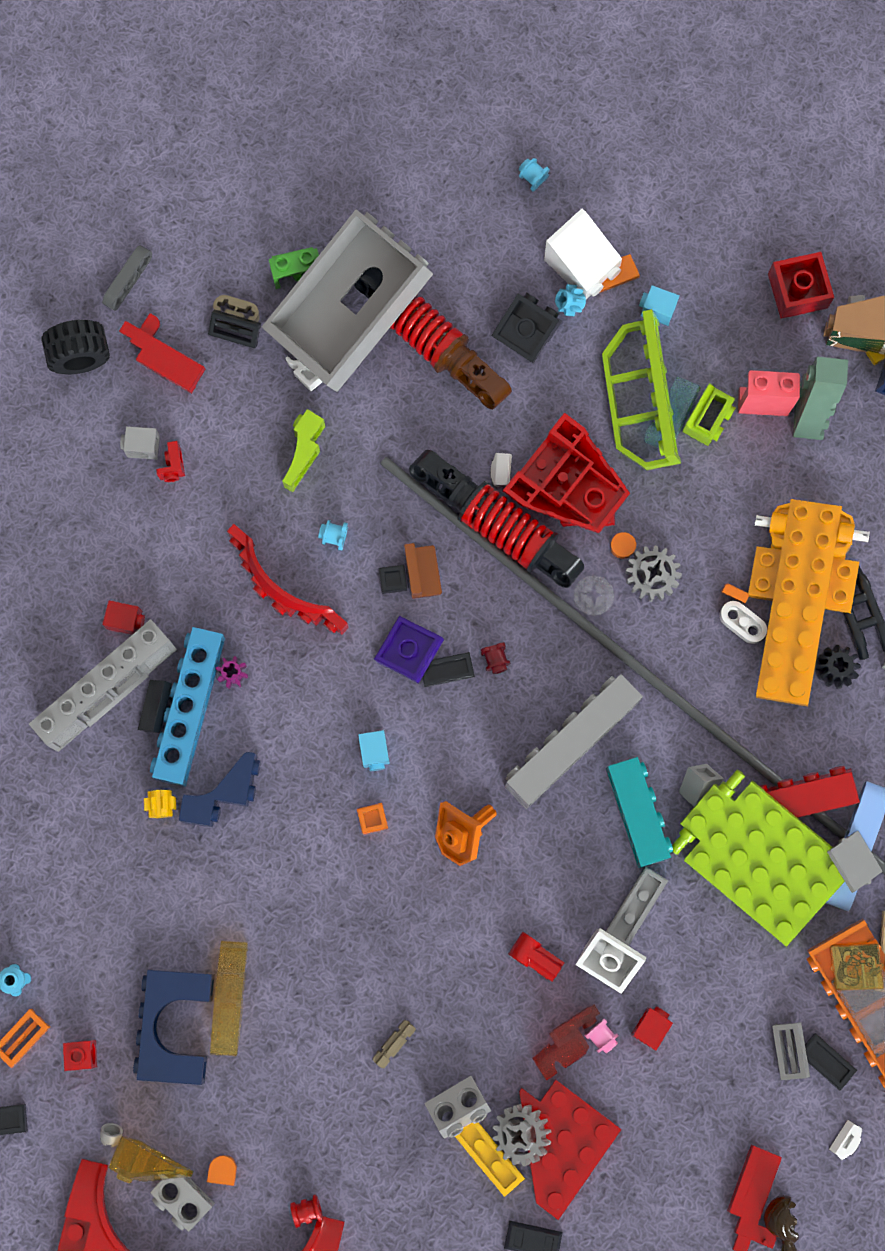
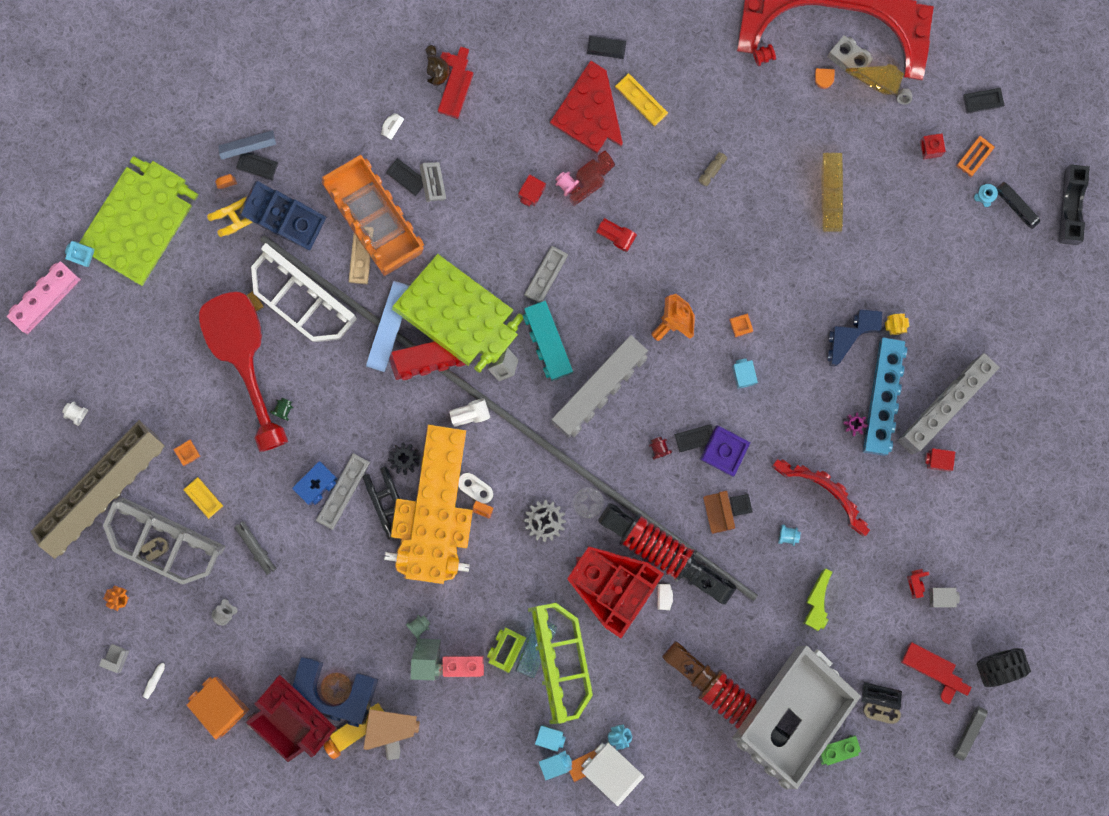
camera: 175 degrees right, 5 degrees up
dark blue arch [133,970,215,1085] -> none
black tile [137,680,172,733] -> none
light grey brick [424,1076,491,1139] -> none
black plate [491,292,562,363] -> none
light grey gear [493,1104,551,1166] -> none
white slope [576,928,646,994] -> none
orange tile [610,532,636,559] -> none
red brick [768,252,834,319] -> none
light grey piece [827,831,883,893] -> none
clear yellow piece [830,944,884,990] -> none
none -> sand green brick [406,614,431,639]
none -> white piece [449,398,490,427]
none -> medium azure brick [539,751,572,780]

